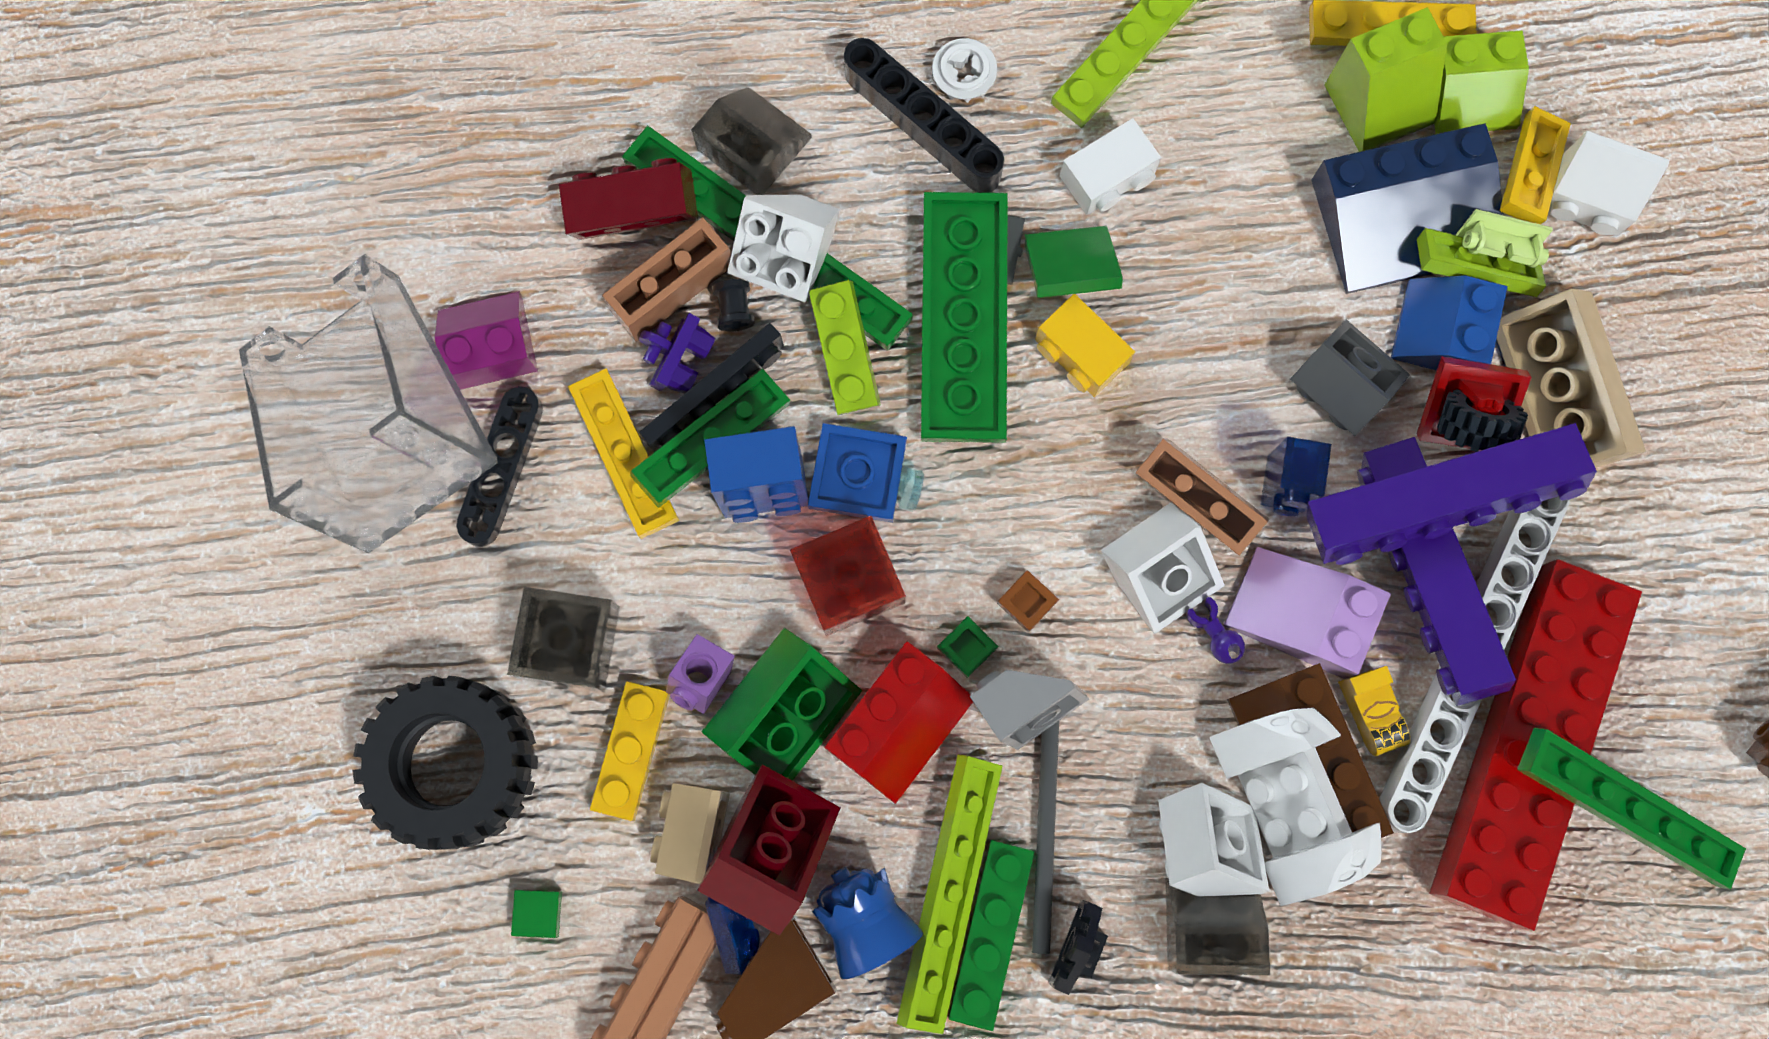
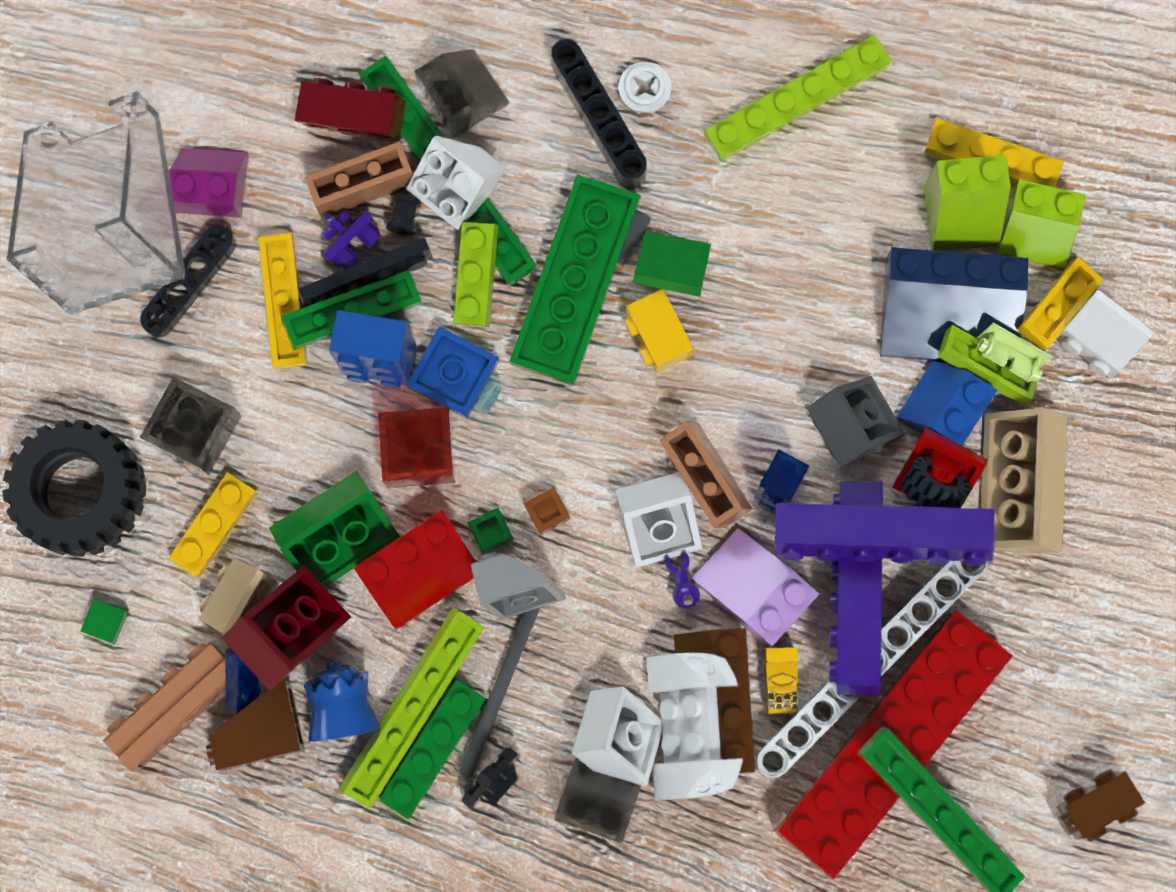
camera: 20 degrees right, 0 degrees up
medium lavender brick [666,634,735,714] -> none
white brick [1059,118,1161,215] -> none

